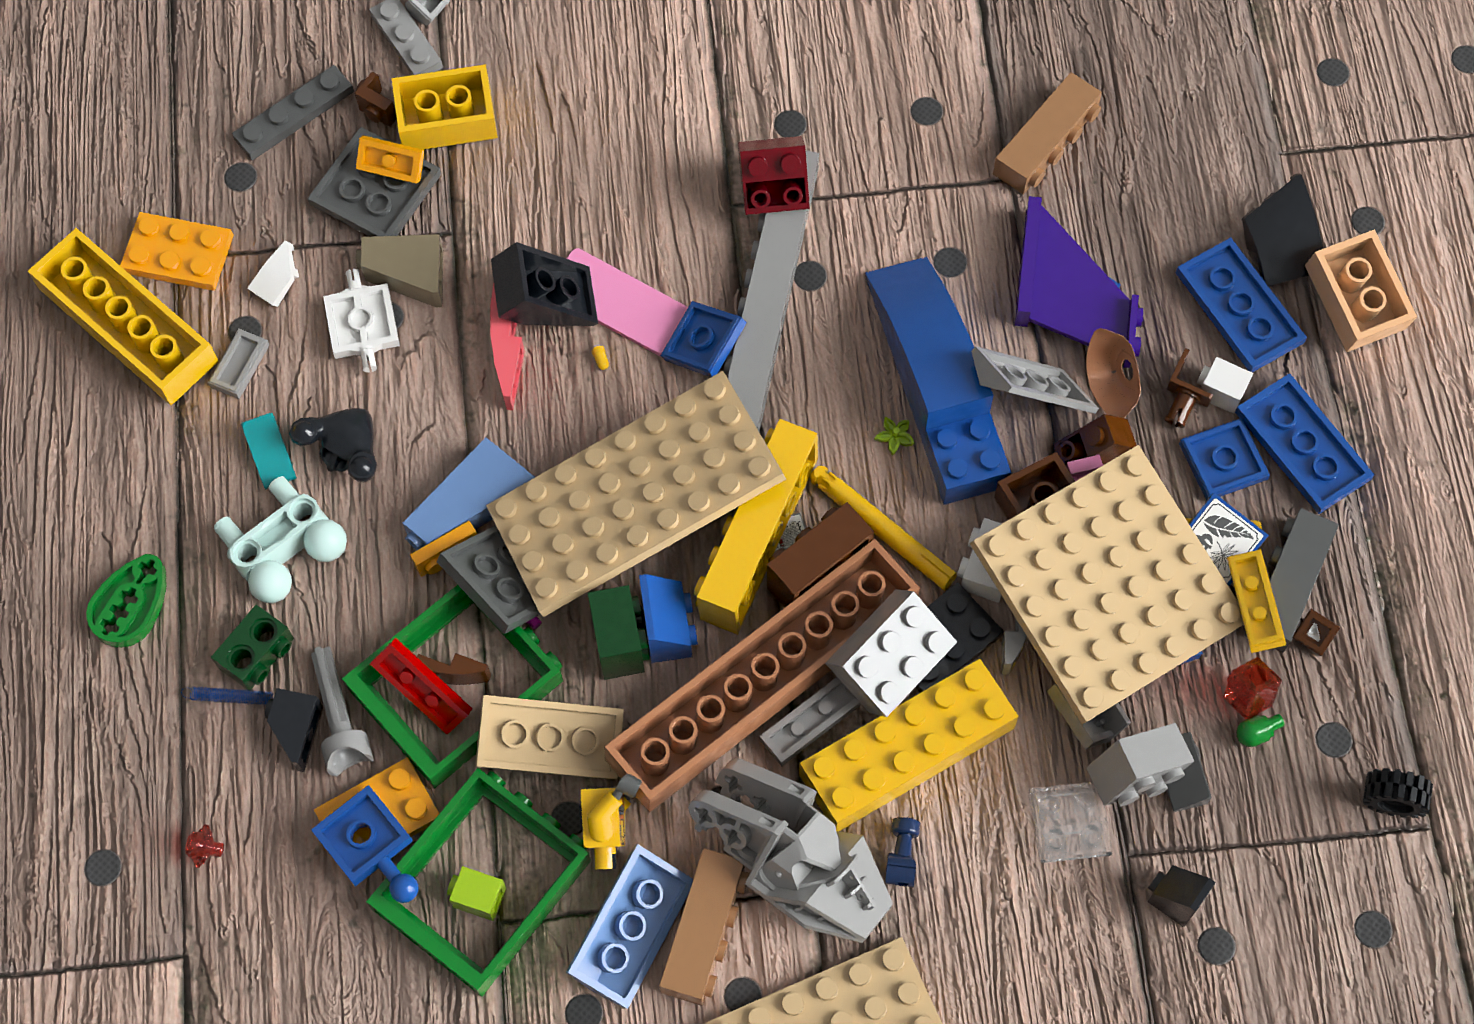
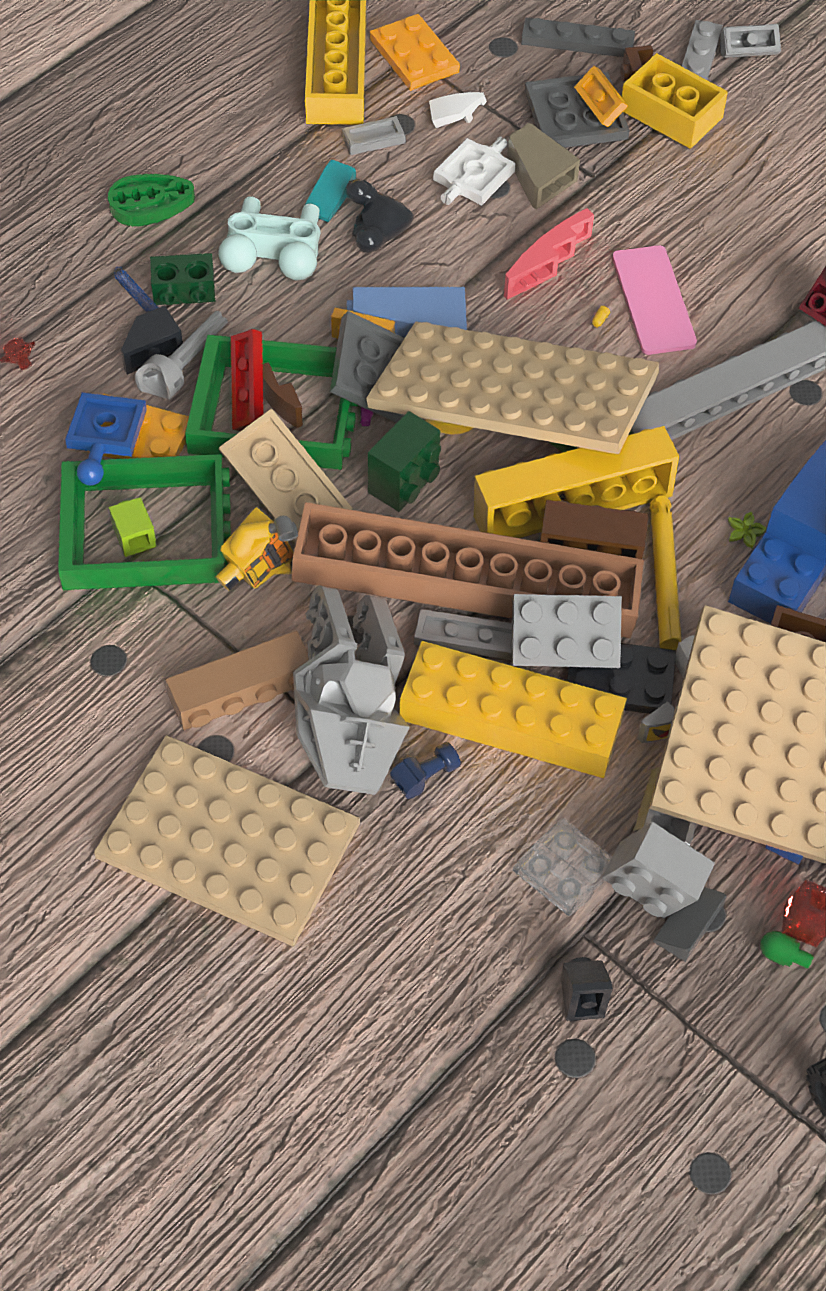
camera: 45 degrees right, 10 degrees down
black slope [491,242,598,326] -> none
medium blue slope [566,844,693,1009] -> none
blue slope [639,574,698,663] -> none
blue tile [660,301,747,377] -> none

